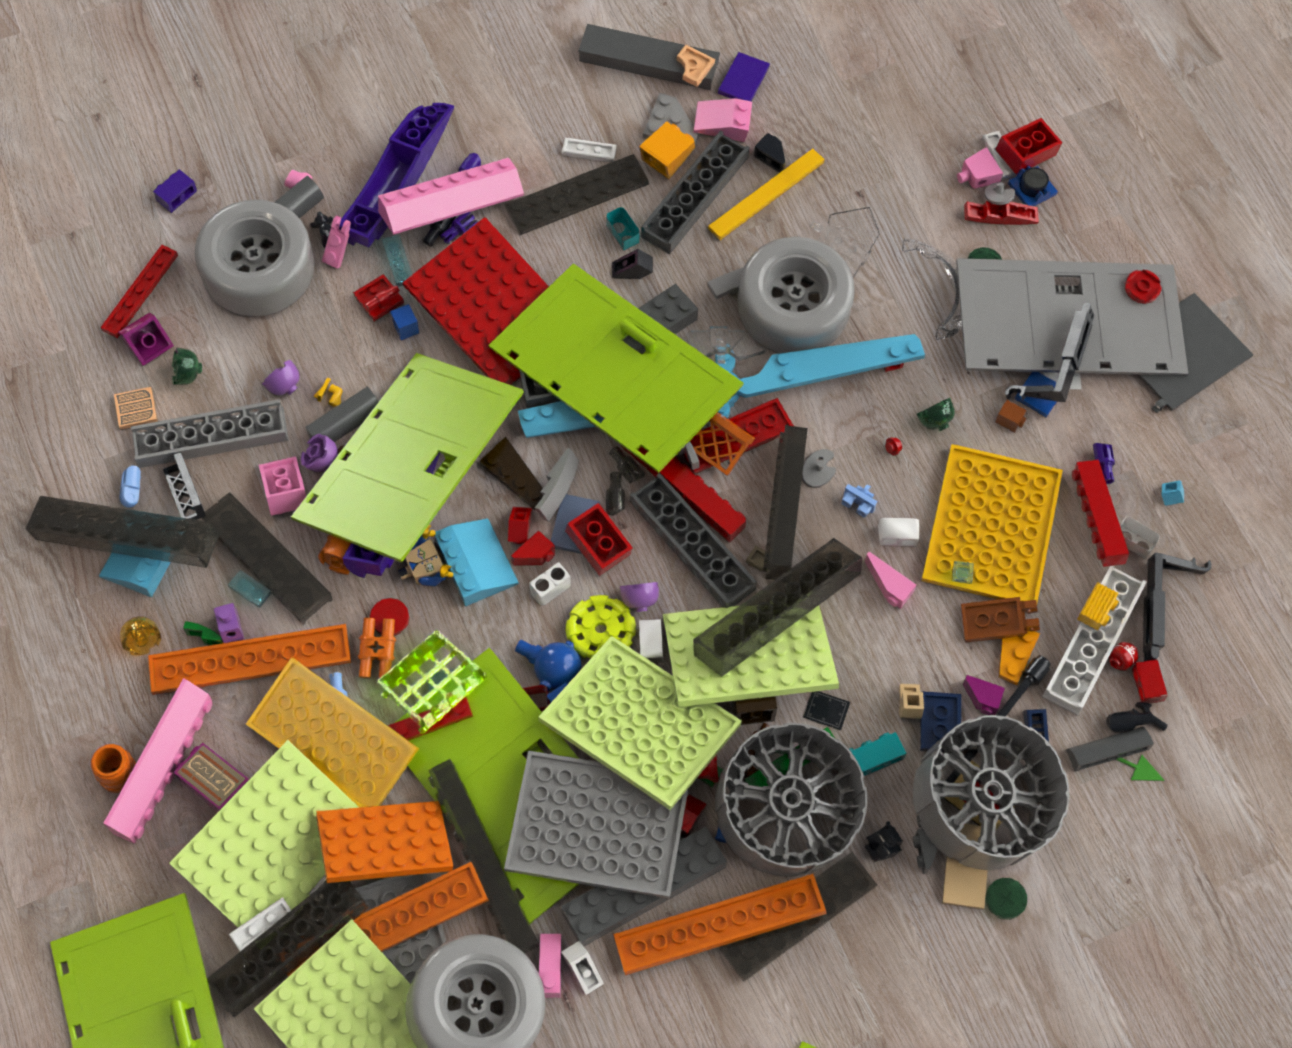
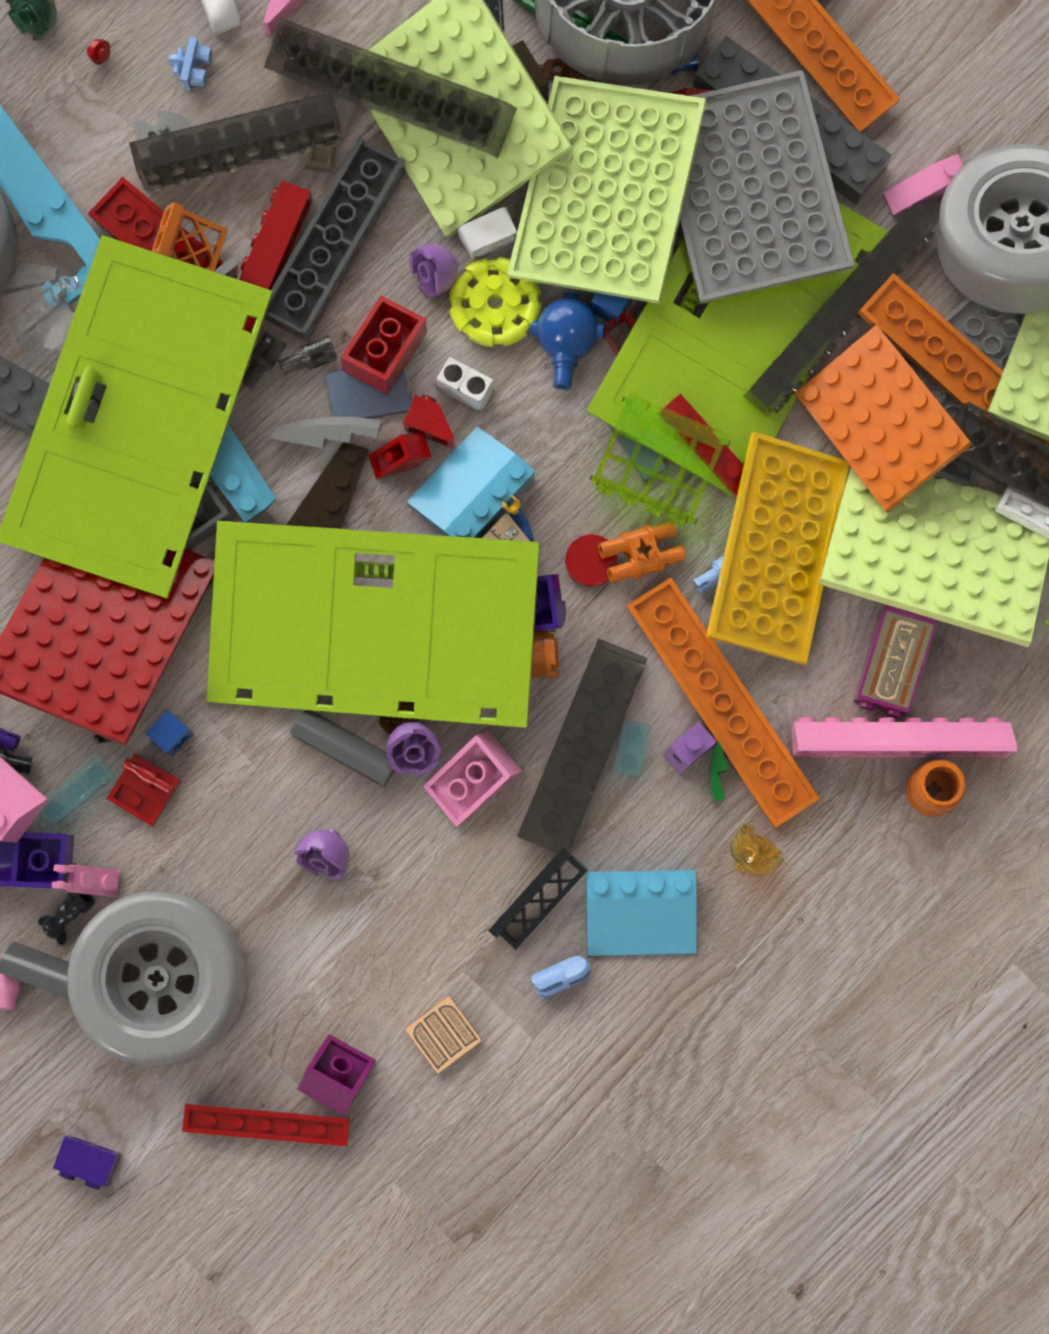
camera: 110 degrees left, 15 degrees up
clear smoke brick [26,496,220,568] -> none
light grey tile [131,399,289,468] -> none
clear green cylinder [172,348,202,385] -> none
yellow piece [314,377,343,407] -> none
white slope [561,941,604,995] -> none

